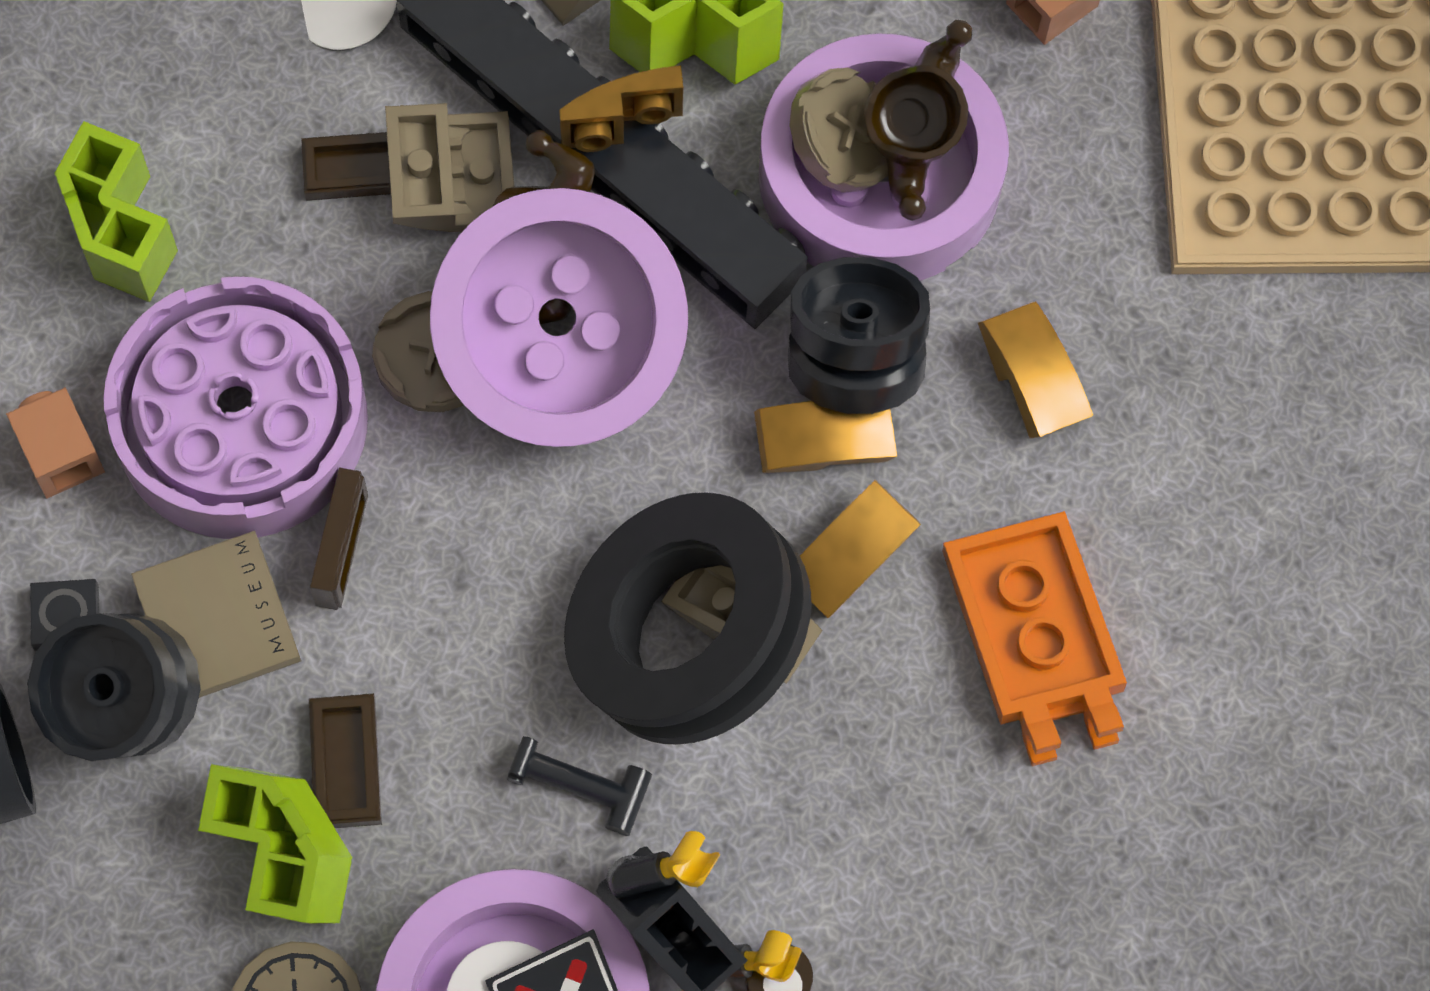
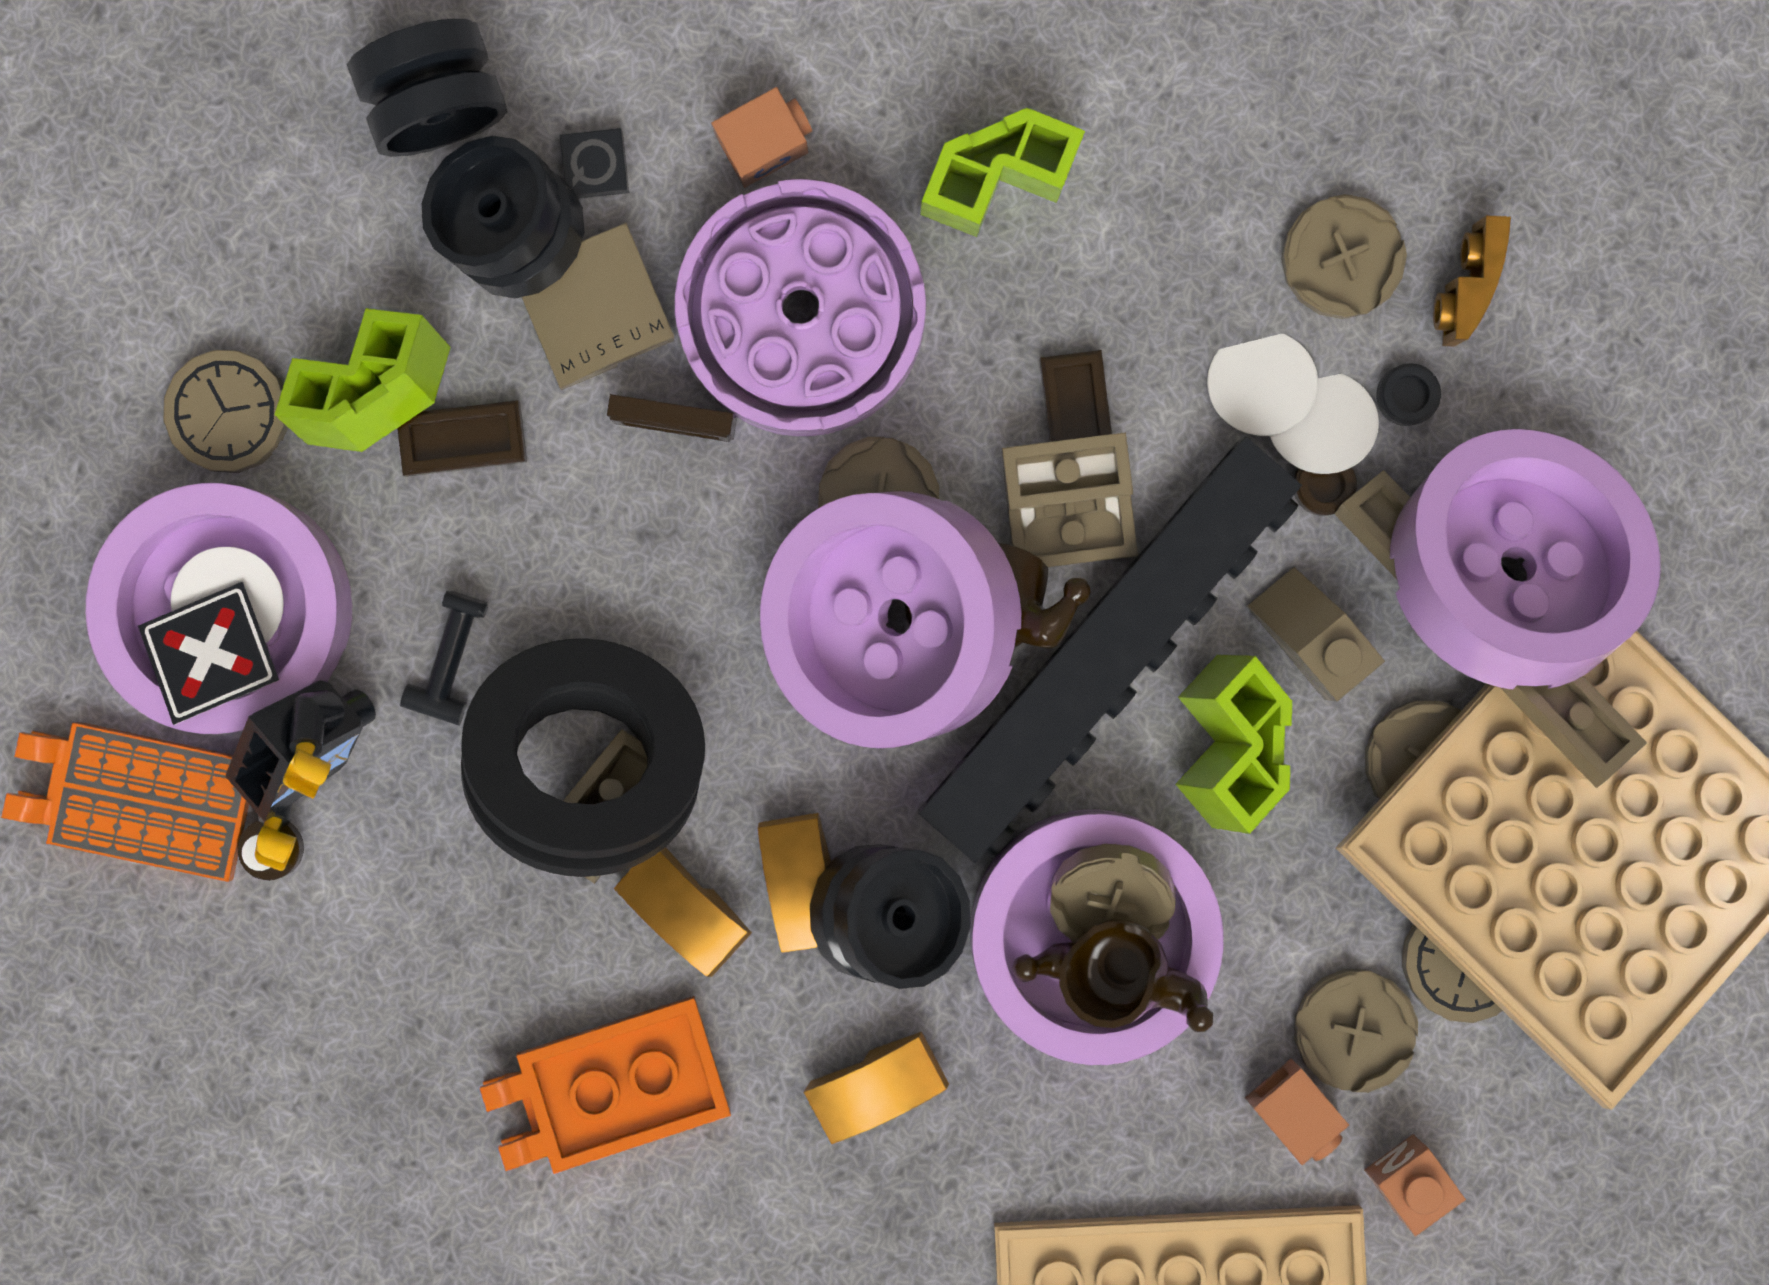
camera: 95 degrees right, 20 degrees up
pearl gold slope [559,65,684,152] -> none

